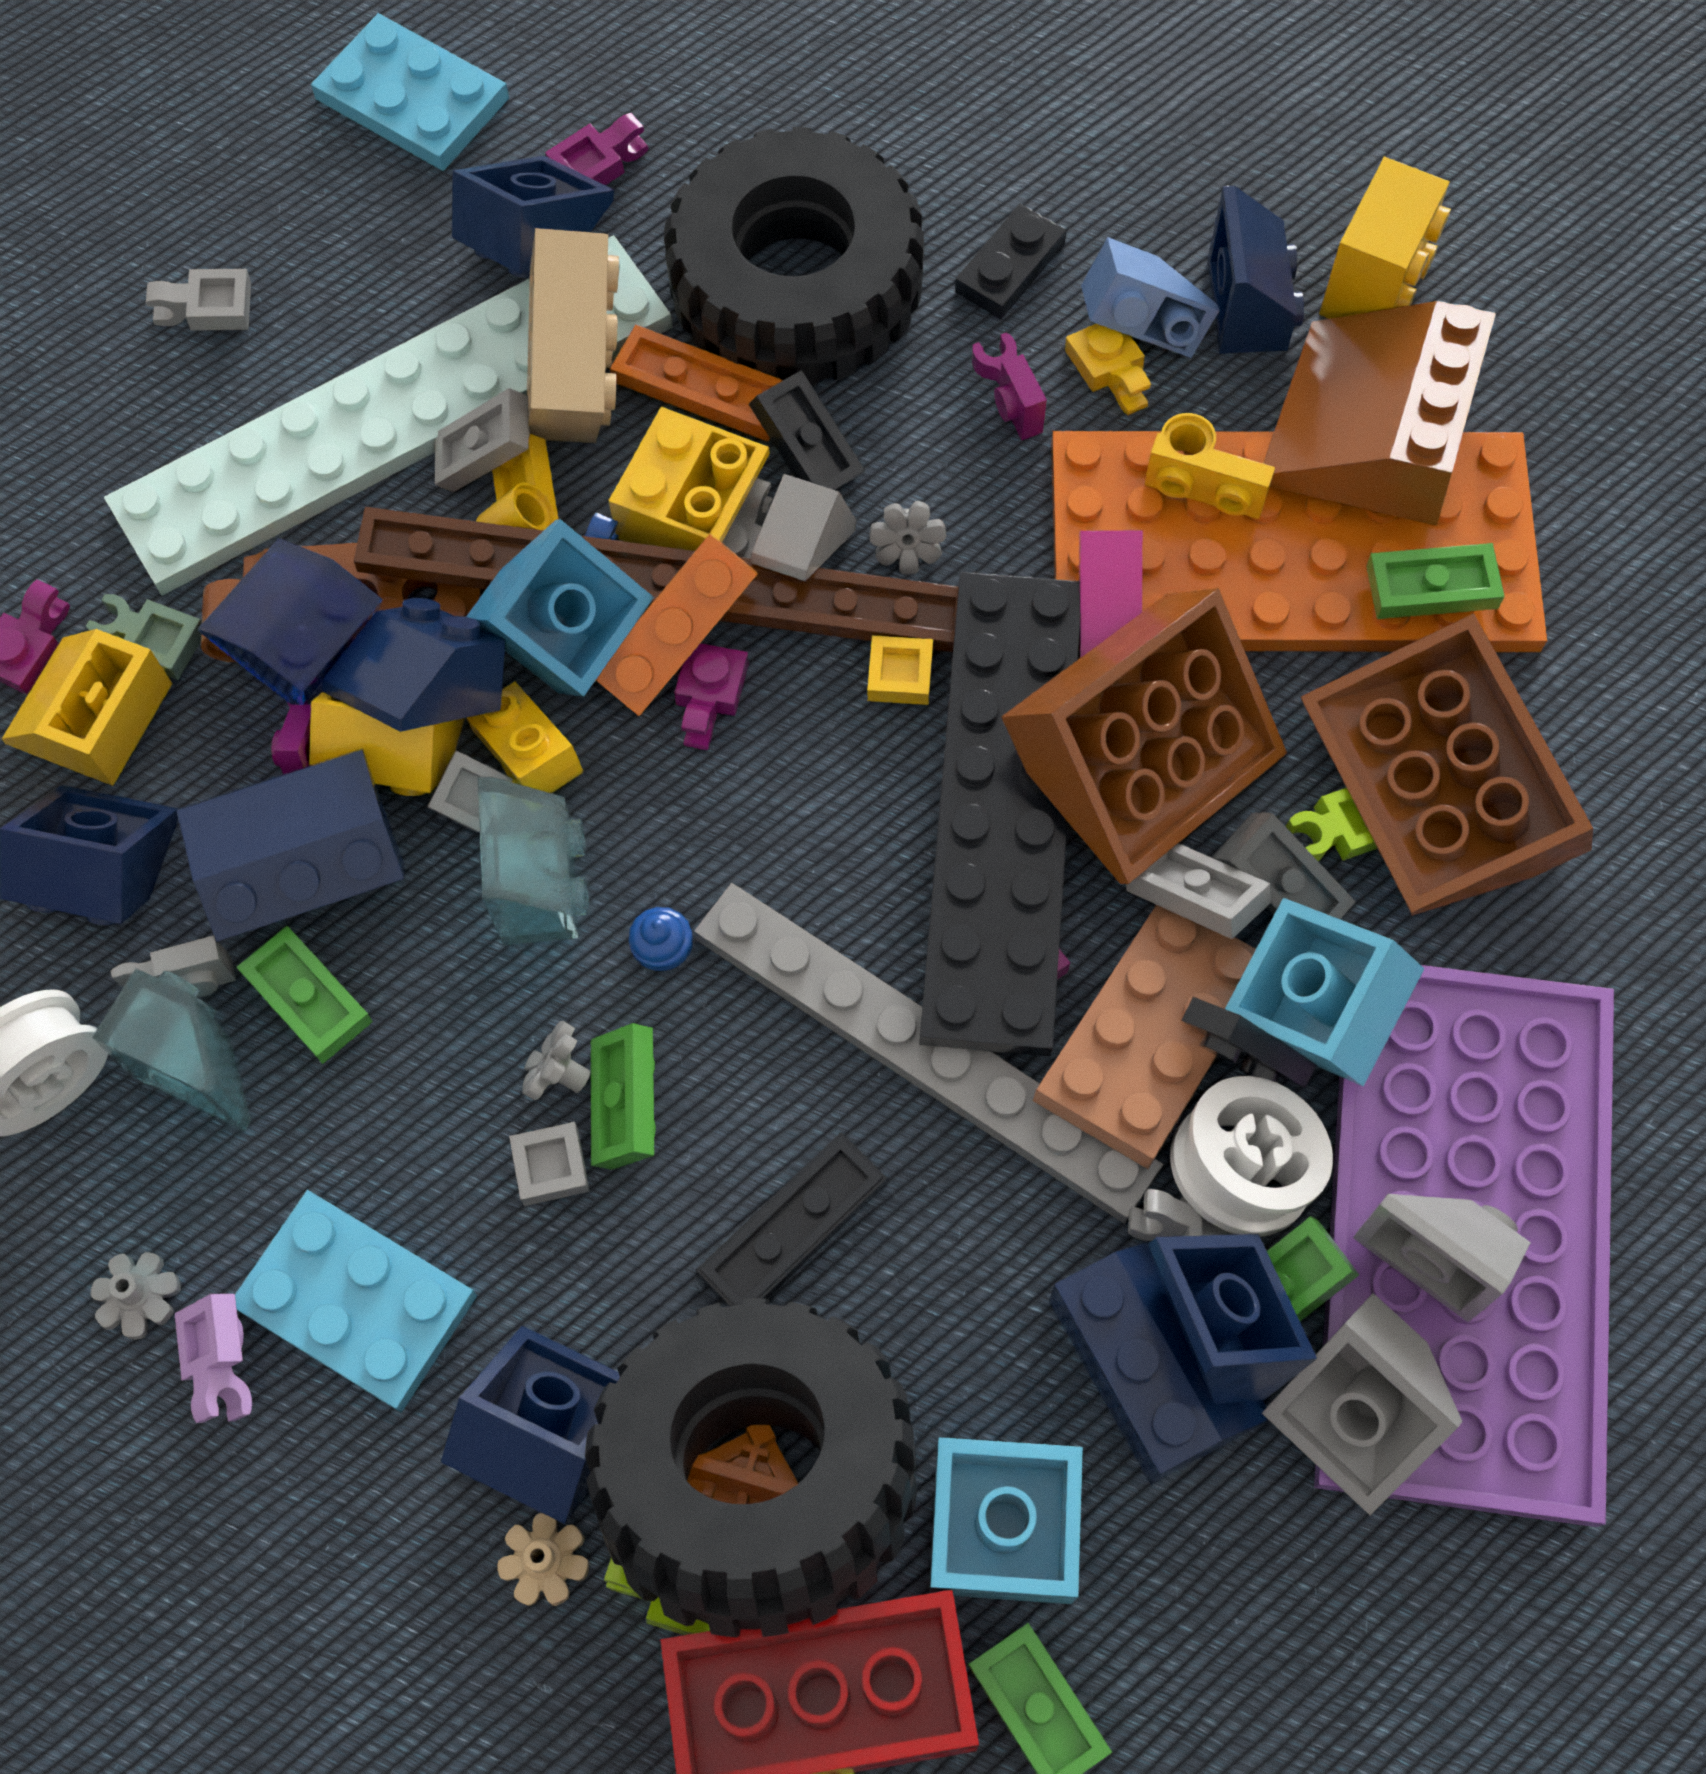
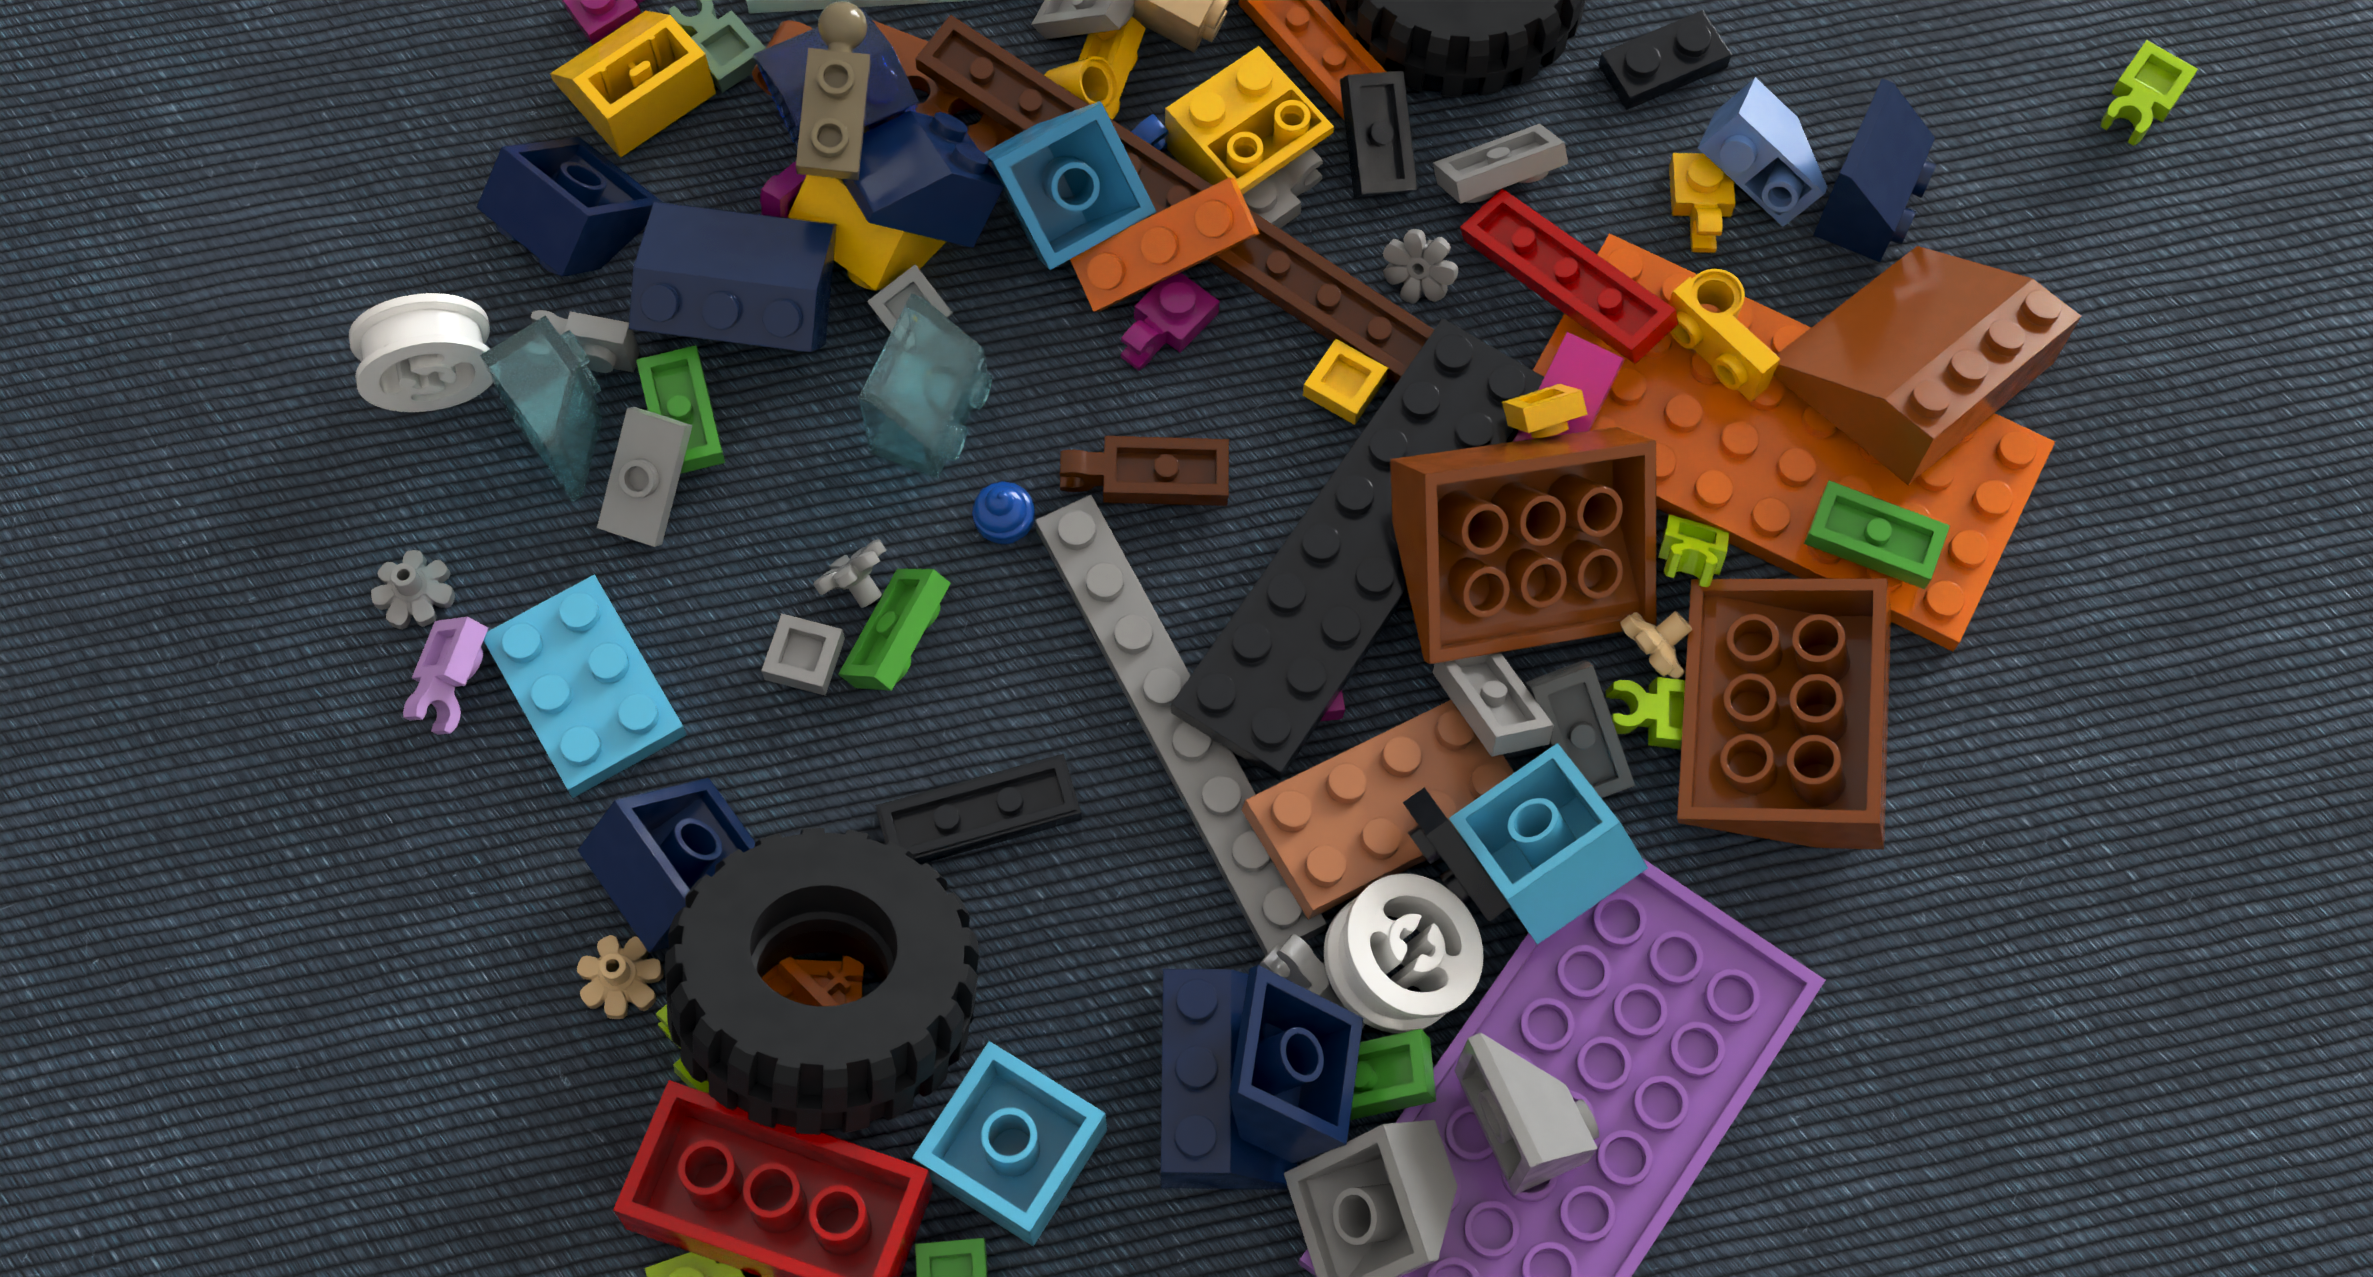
camera: 25 degrees right, 0 degrees up
yellow plate [466,682,583,807] -> none
light grey slope [750,474,857,581] -> none
magenta plate [972,332,1047,440] -> none
yellow brick [1319,157,1451,319] -> none
none -> light grey plate [597,407,693,547]
none -> dark tan plate [796,1,871,180]
none -> reddish brown plate [1060,436,1229,506]
none -> light grey plate [1433,124,1568,204]
none -> red plate [1460,188,1679,364]
none -> yellow plate [1502,384,1588,438]
none -> tan plant [1620,611,1692,679]
none -> lime plate [1658,514,1729,587]
none -> lime plate [2101,40,2198,146]

